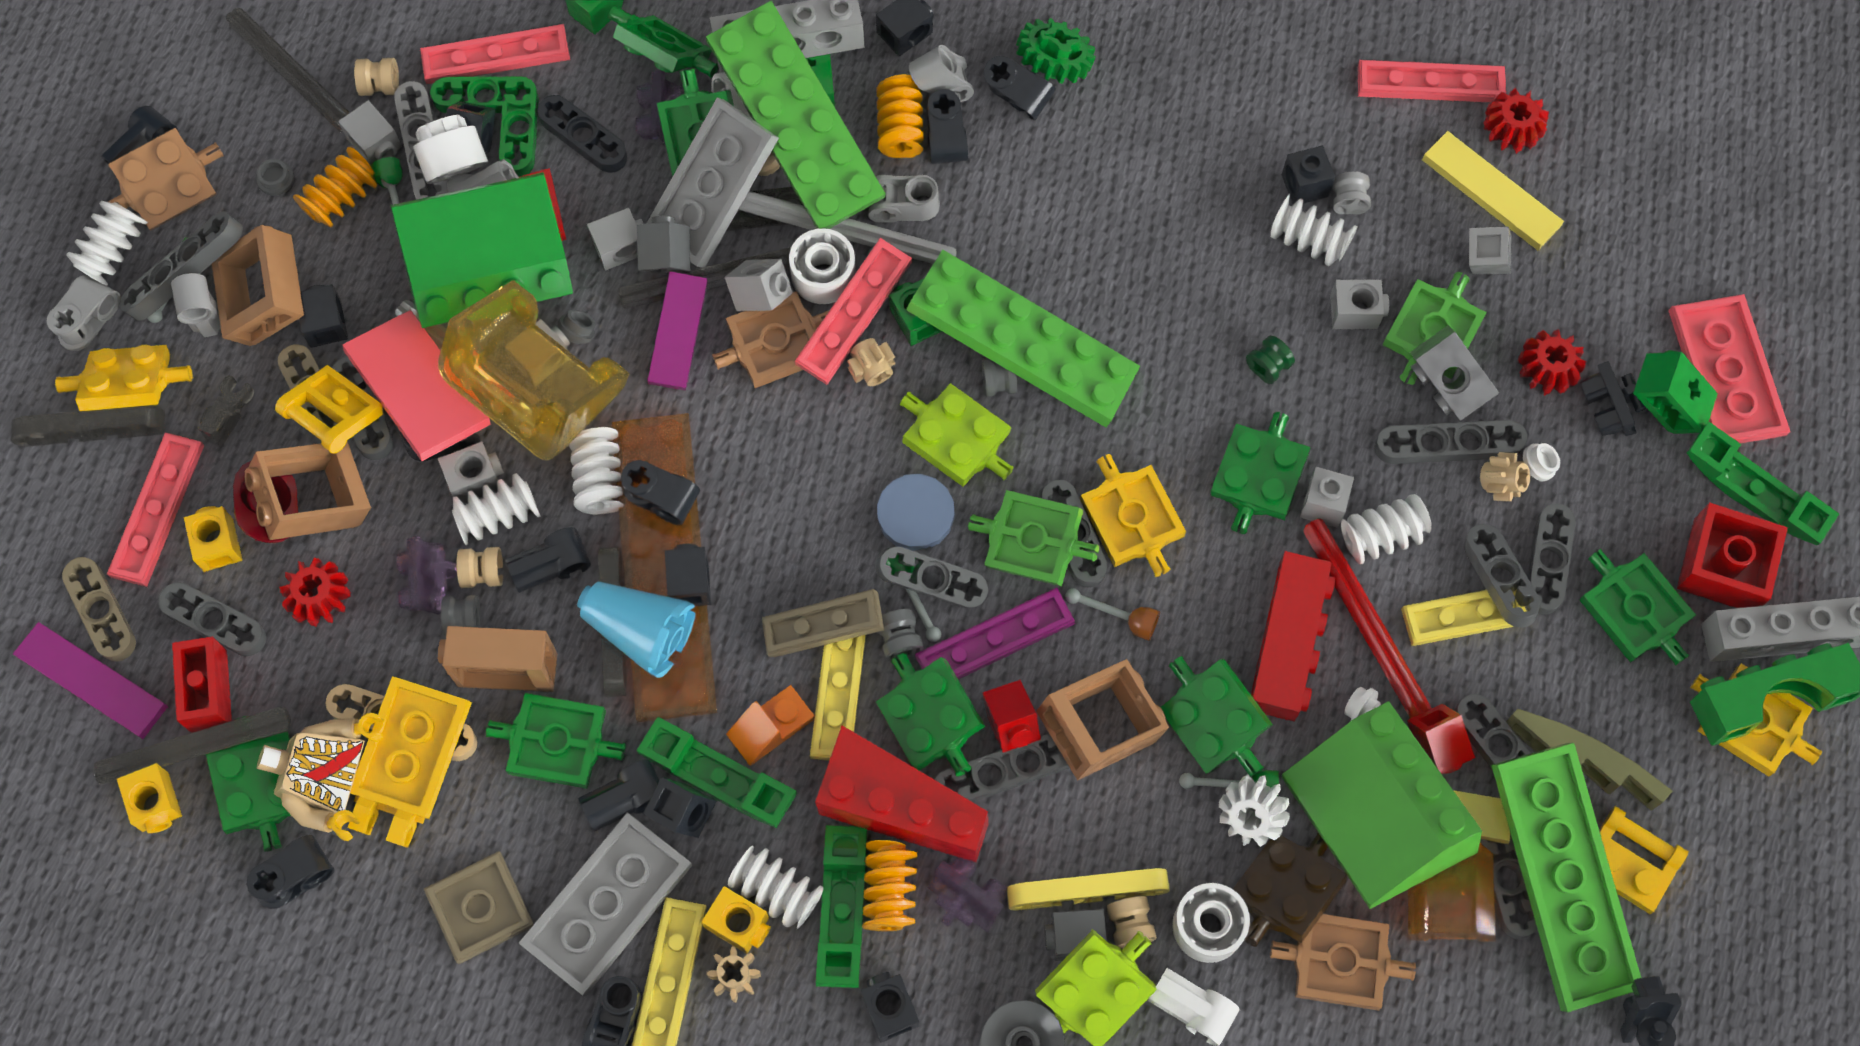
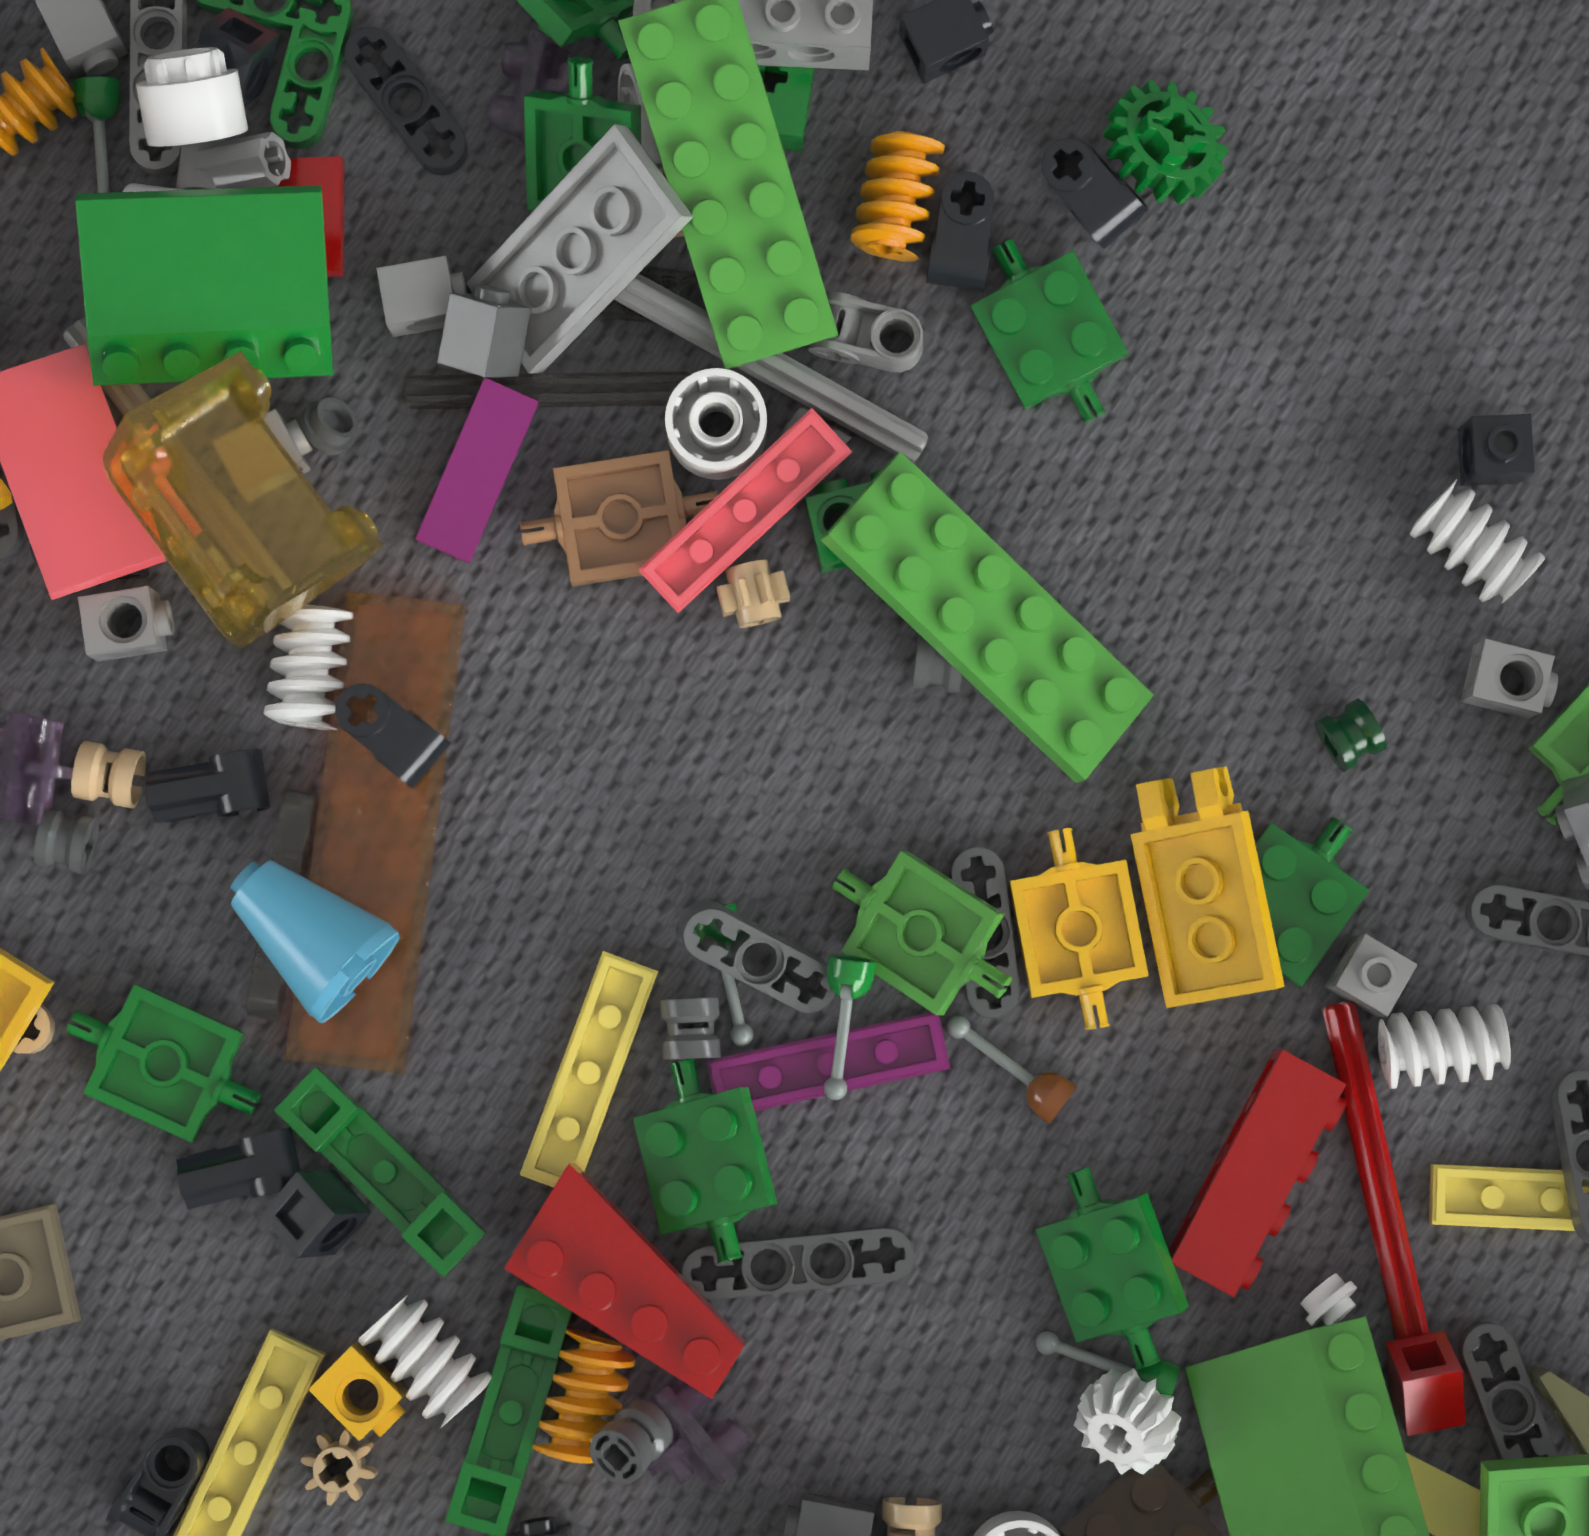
camera: 10 degrees right, 15 degrees up
medium nougat window [438,626,558,692] -> none
white piece [452,473,540,545] -> none
light grey plate [519,812,692,998] -> none
black brick [664,543,712,606] -> none
light grey brick [725,259,793,311] -> none
orange slope [726,685,815,766] -> none
dark tan tile [762,589,884,657] -> none
sand blue tile [877,474,955,551] -> none
lime plate [900,383,1014,487] -> none
light grey piece [909,44,974,102] -> none
red brick [982,680,1041,753] -> none
light yellow beam [1006,868,1170,910] -> none
medium nougat window [1036,659,1169,781] -> none
light grey wheel [1332,172,1371,214] -> none
none -> dark grey wheel [590,1400,673,1484]
none -> hinge [823,954,876,1100]
none -> green plate [970,239,1128,424]
none -> yellow tile [1130,766,1285,1008]

